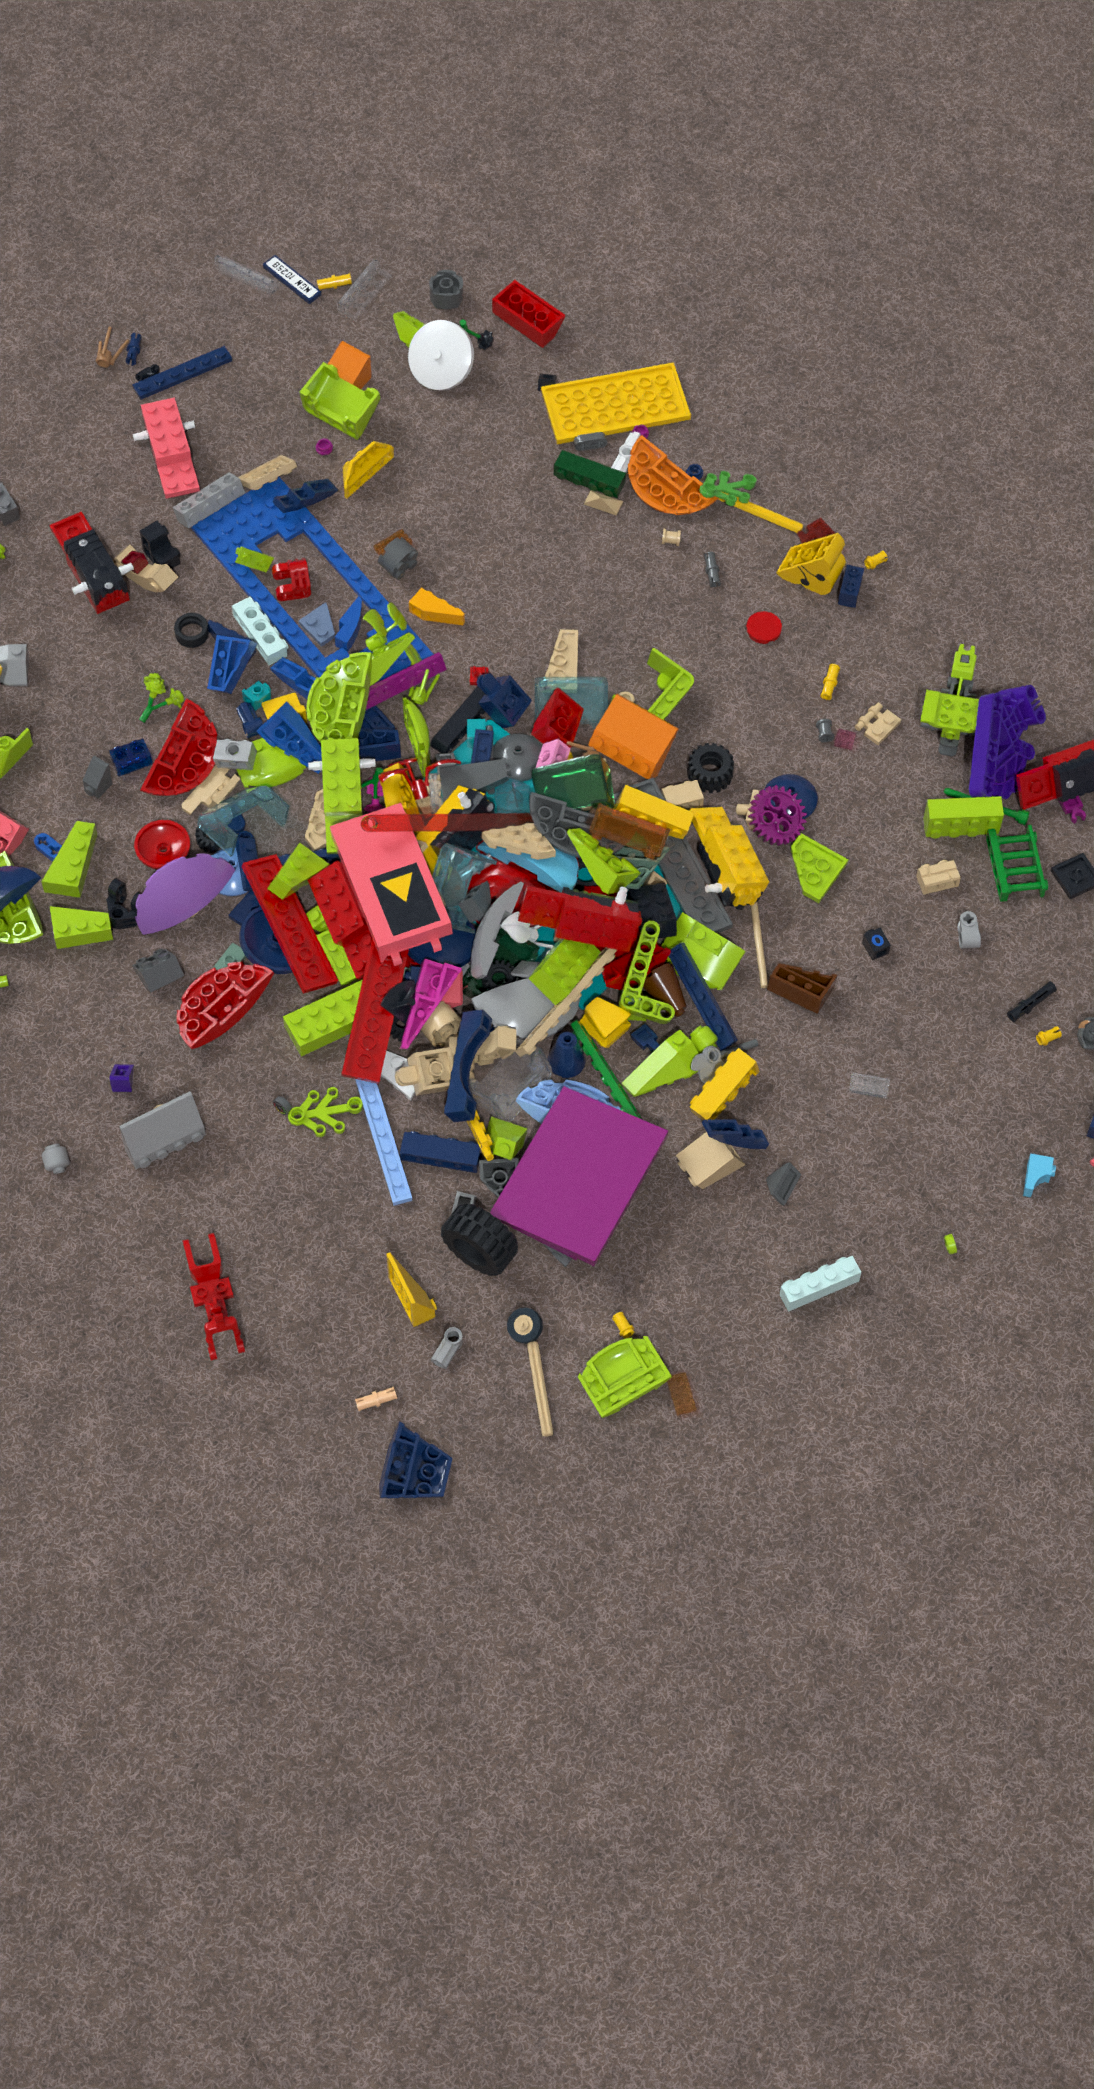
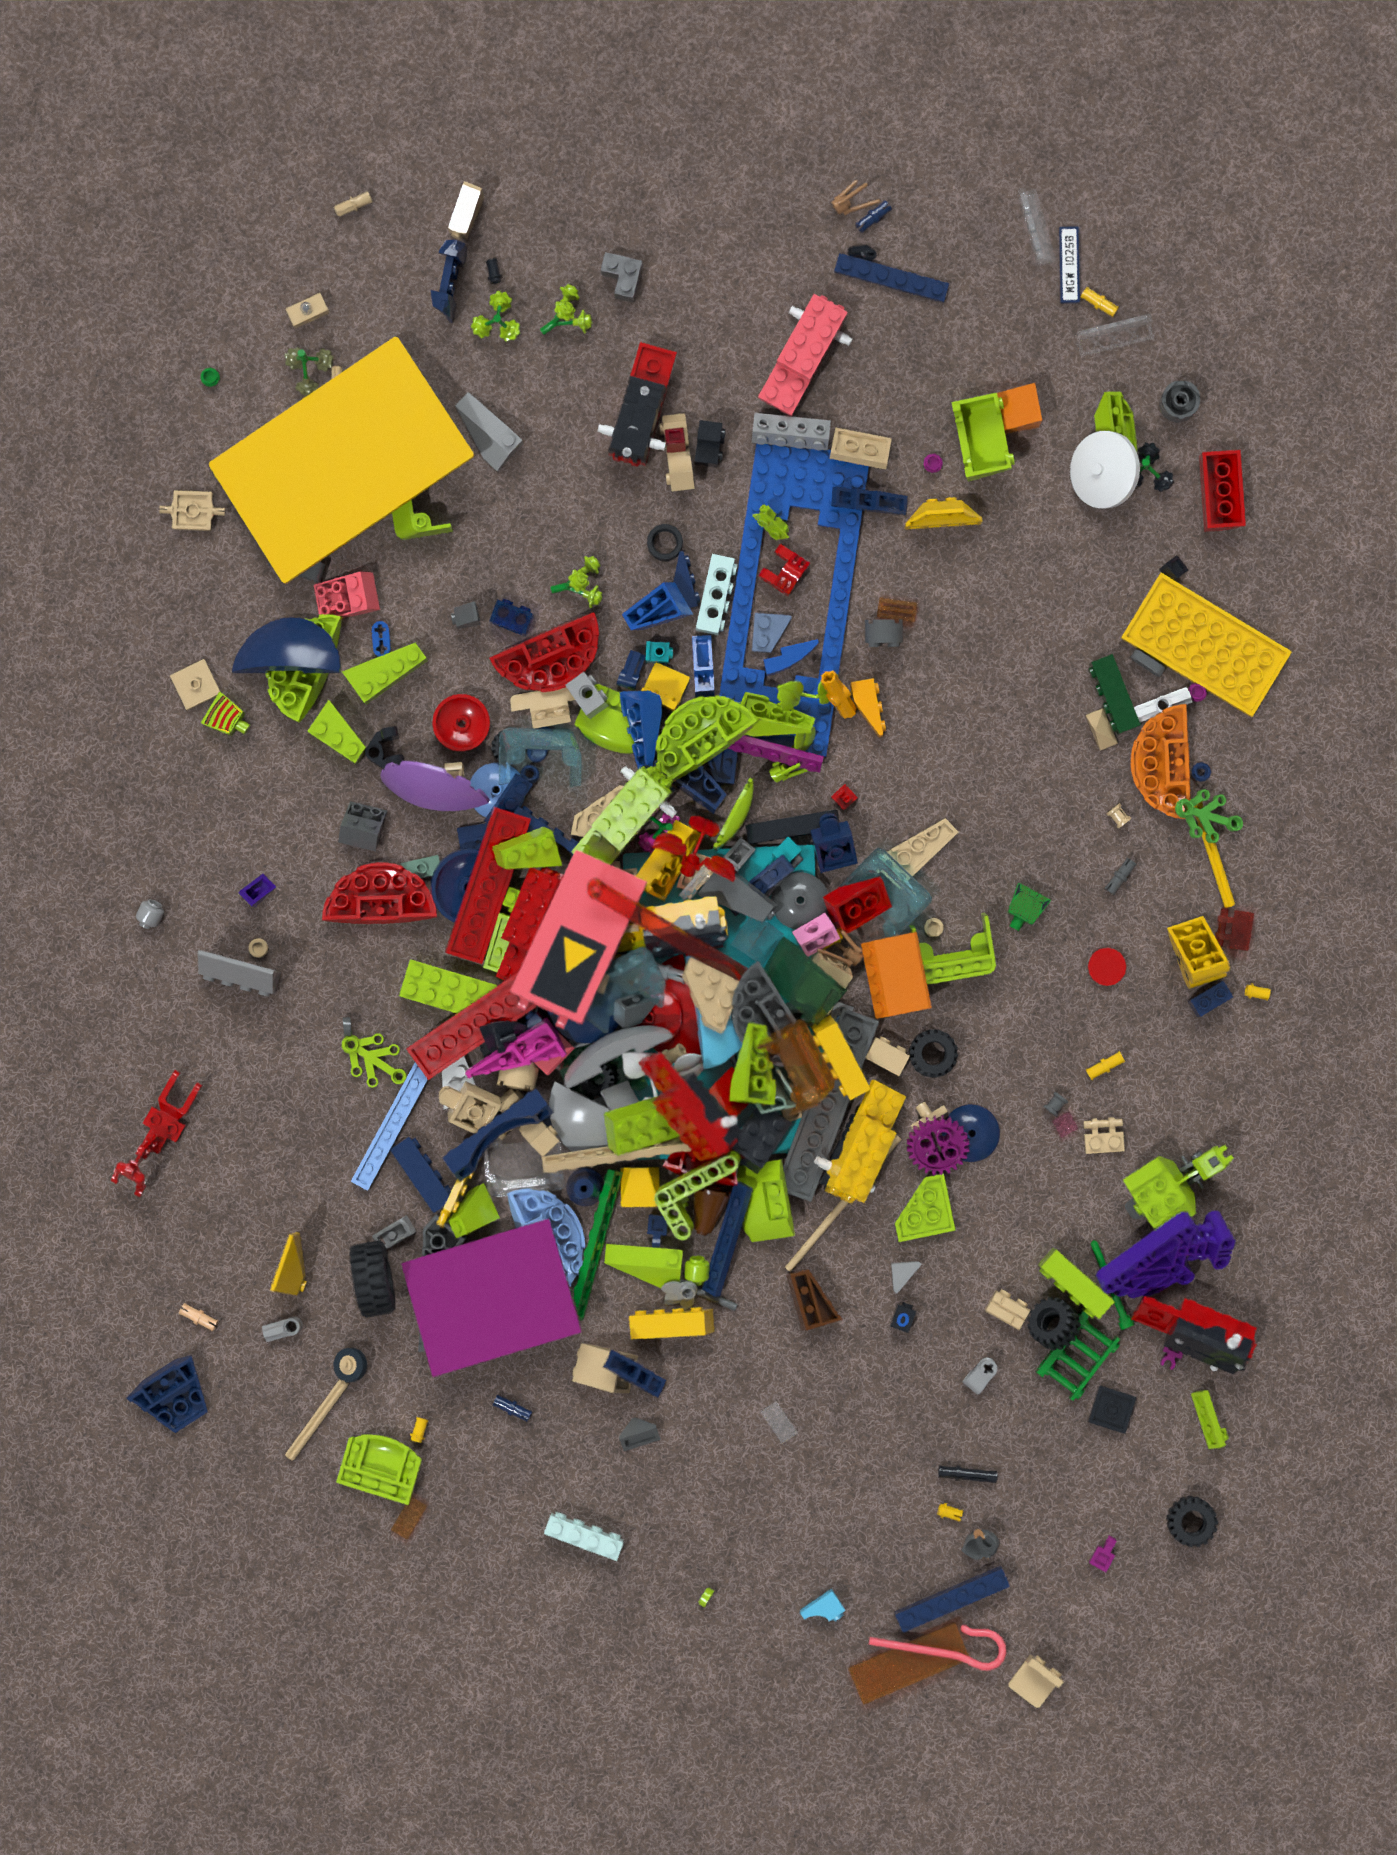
camera: 50 degrees right, 25 degrees up
none -> dark blue pin [492,1395,532,1422]
none -> light orange piece [821,670,857,719]
none -> light grey slope [891,1261,922,1294]
none -> green torso [1007,883,1051,931]
none -> black tyre [1027,1297,1081,1351]

